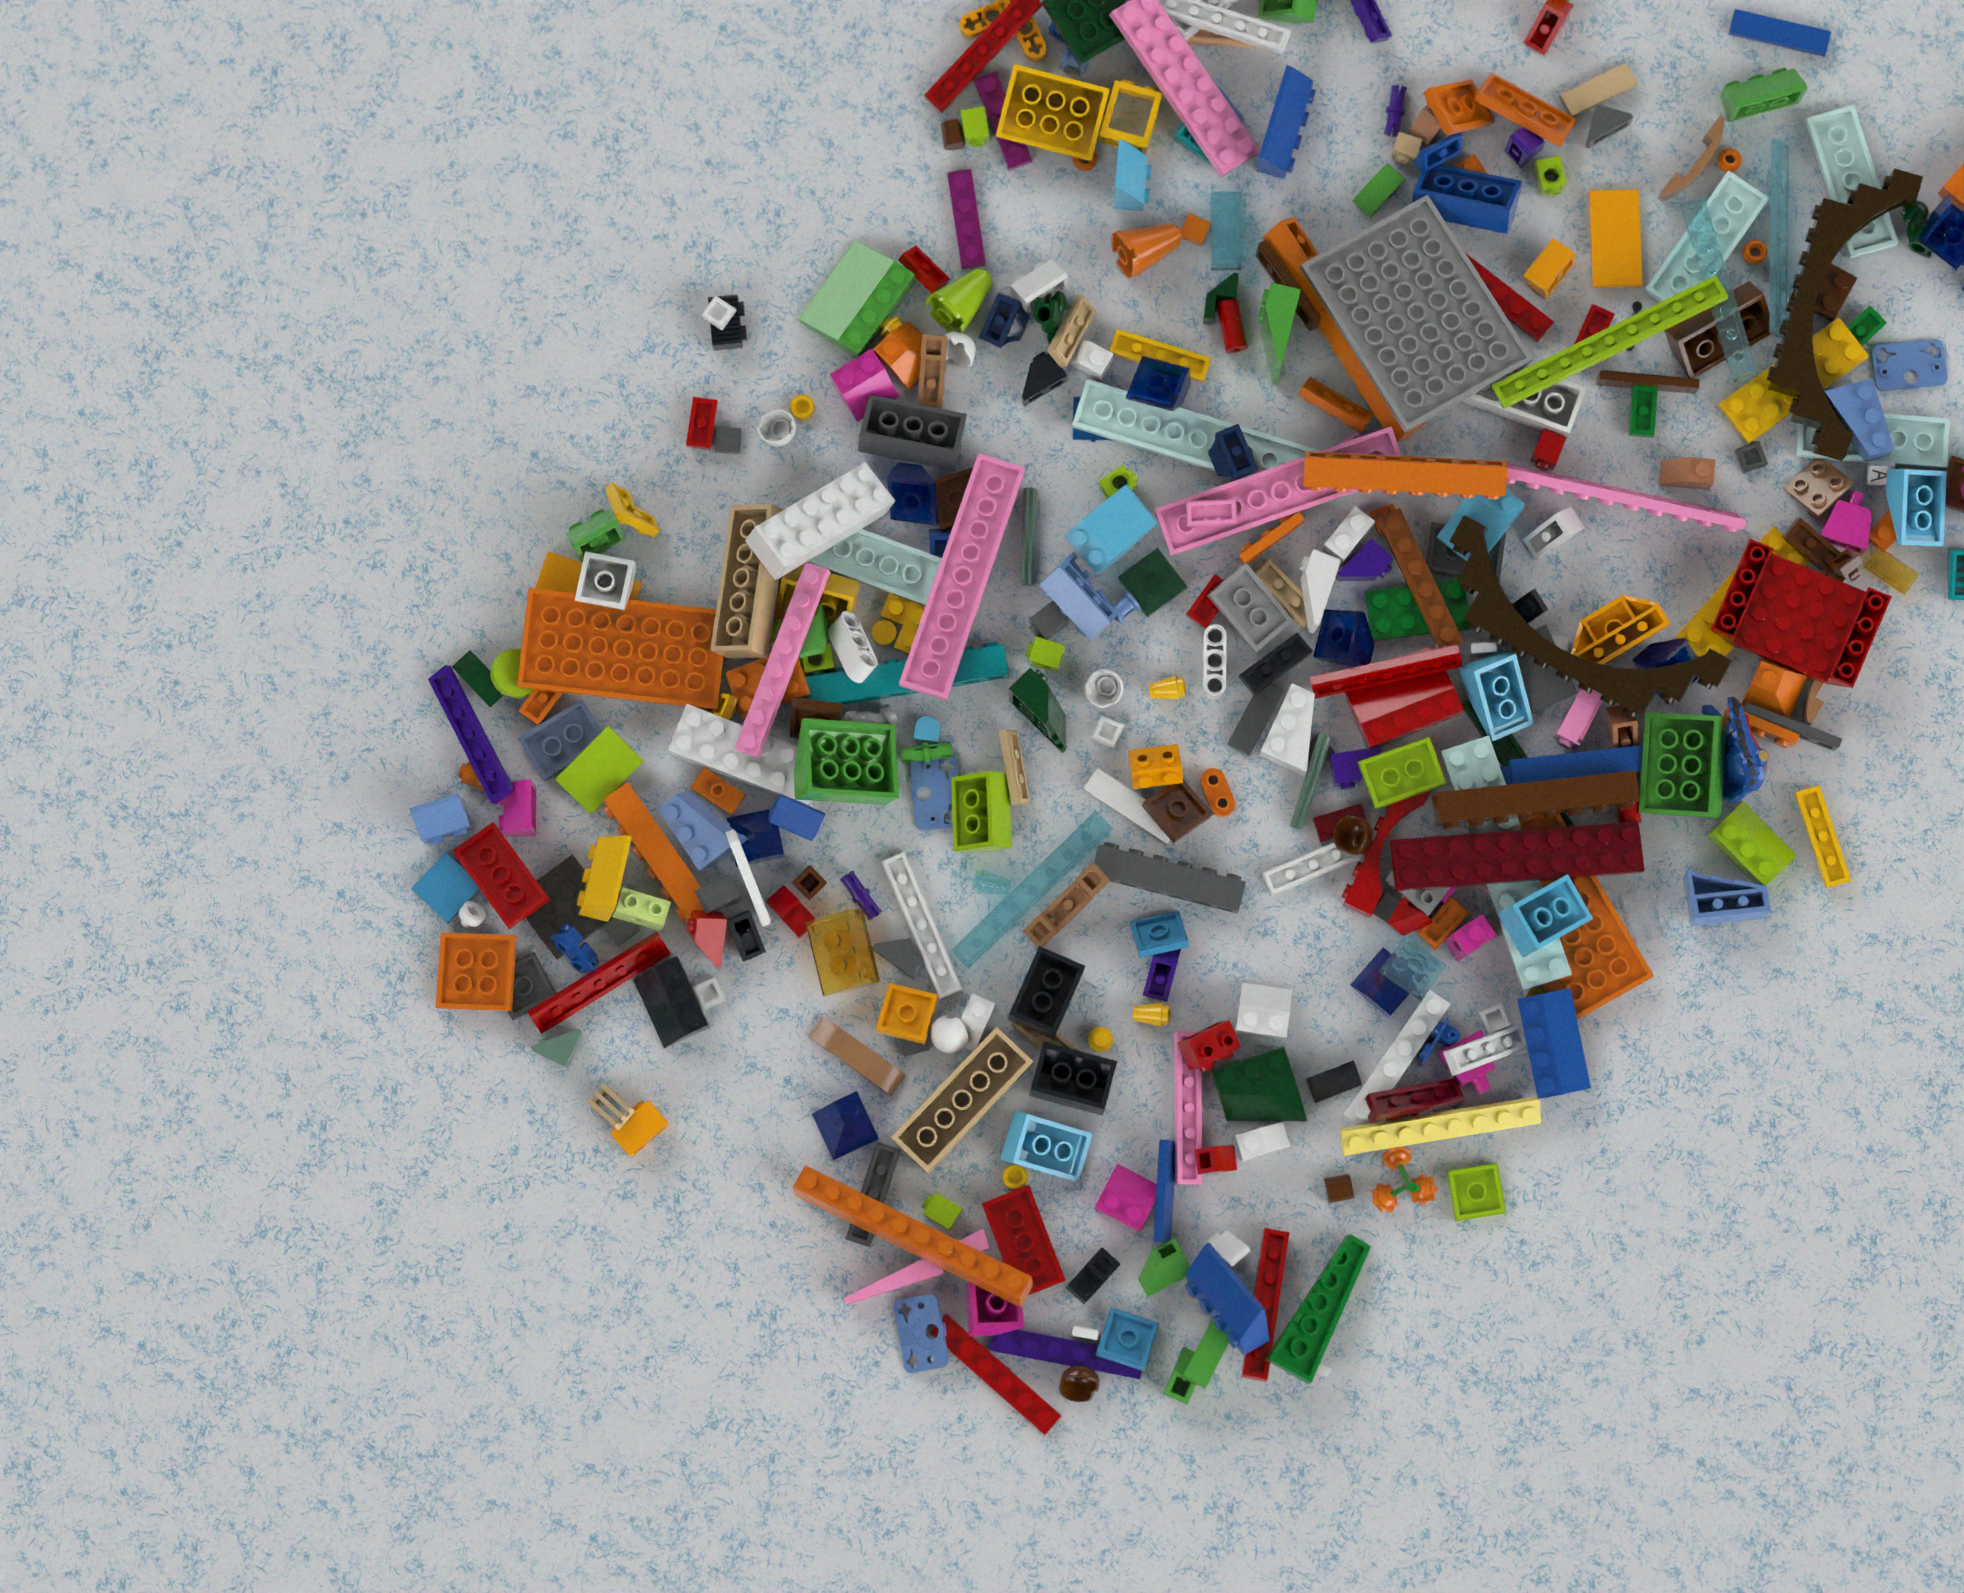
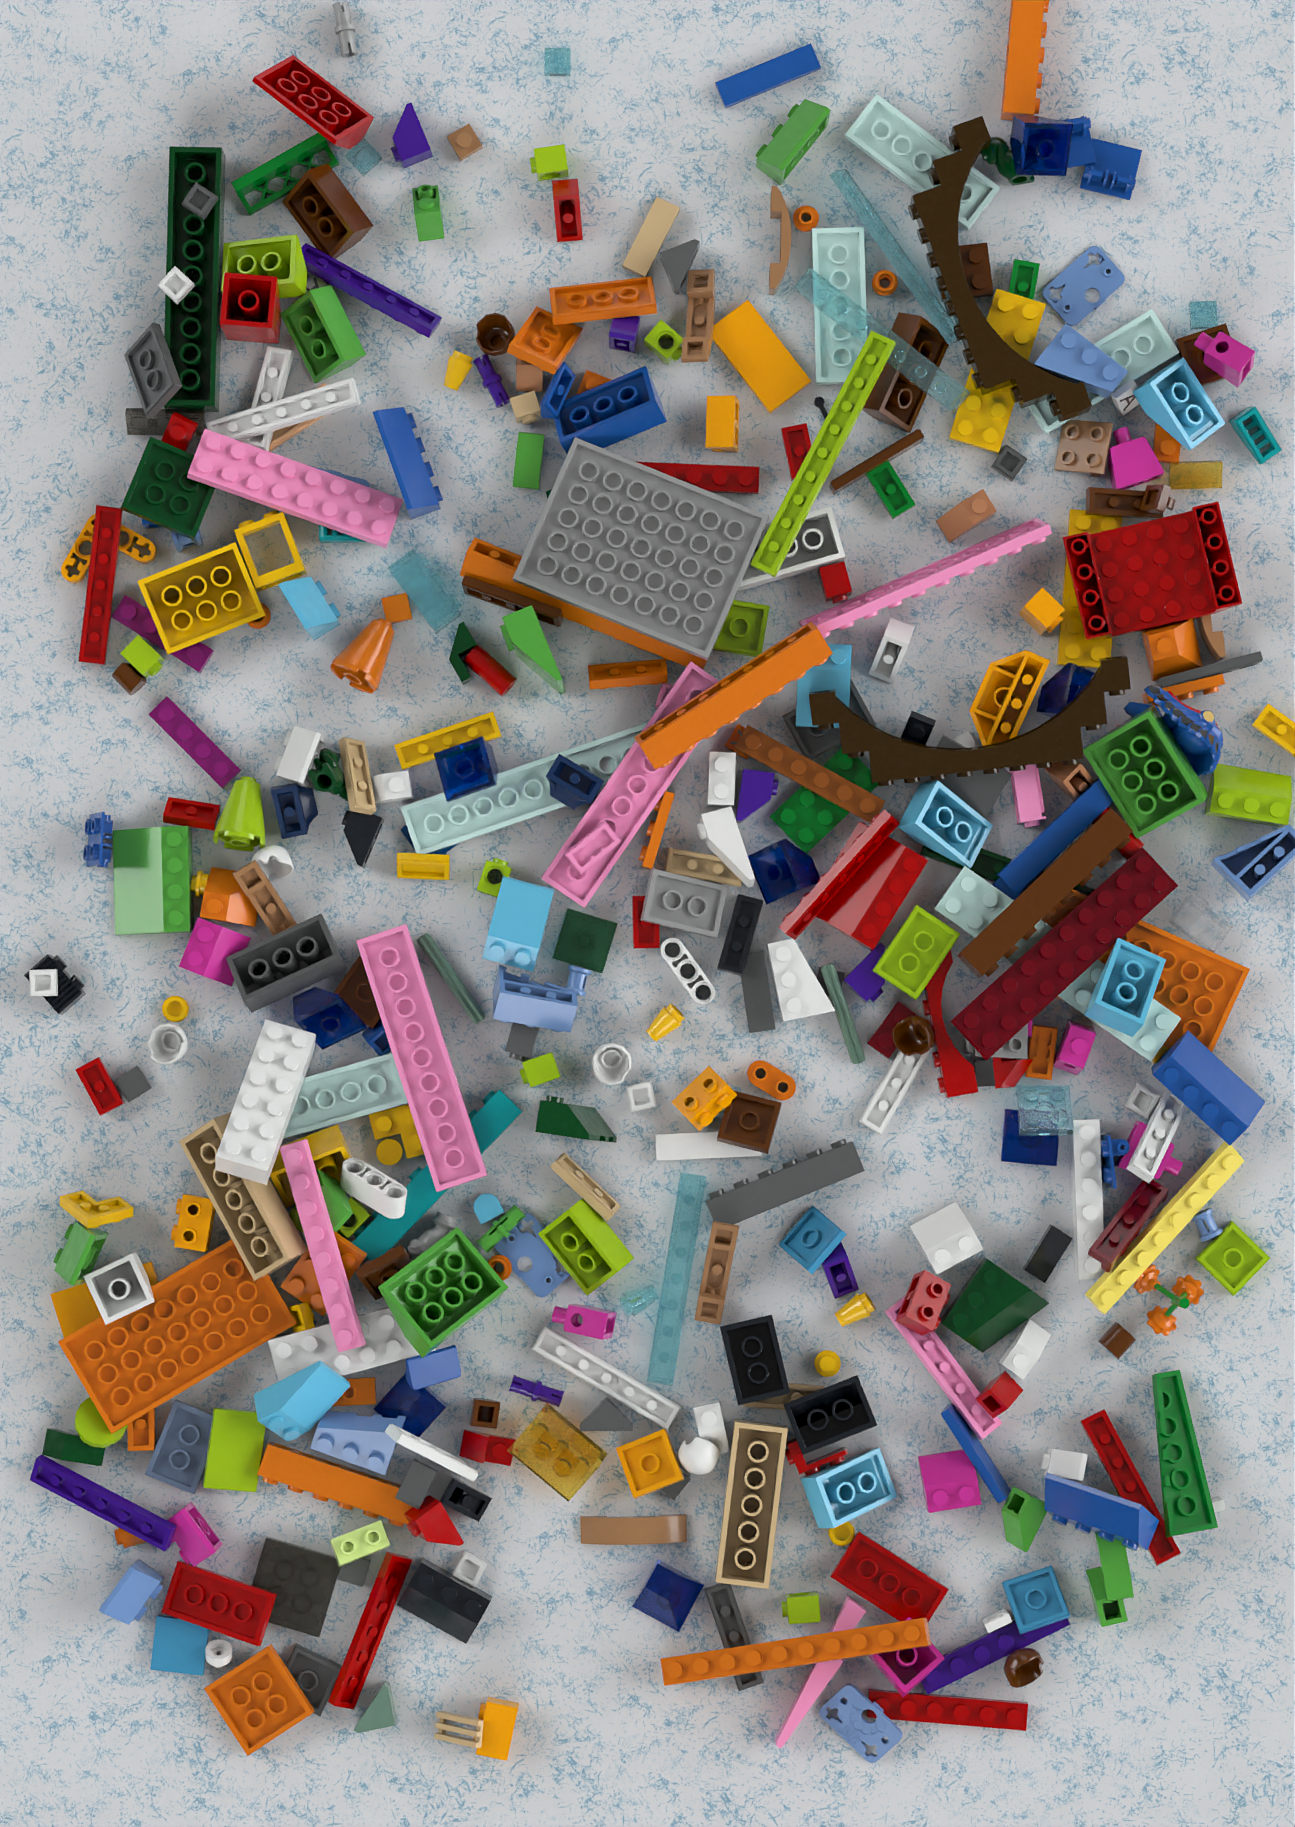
camera: 40 degrees left, 5 degrees up
blue hinge [550,923,599,973] -> none
yellow slope [576,835,632,922] -> none
black slope [1065,1247,1121,1305] -> none
white tile [1468,642,1497,654] -> none
none -> blue hinge [83,812,113,868]
none -> light orange brick [171,1194,216,1252]
none -> medium azure slope [254,1361,350,1442]
none -> yellow tile [396,853,450,880]
none -> yellow cone [443,350,473,391]
none -> reddish brown hair [476,313,515,356]
none -> orange plate [487,1255,512,1280]
none -> dark pink torso [552,1304,617,1340]
none -> medium nougat slope [681,269,715,363]
none -> lime tile [713,600,770,657]
none -> red bracket [785,1438,848,1476]
none -> light orange brick [1018,587,1065,636]
none -> medium blue bush [1191,1208,1223,1242]

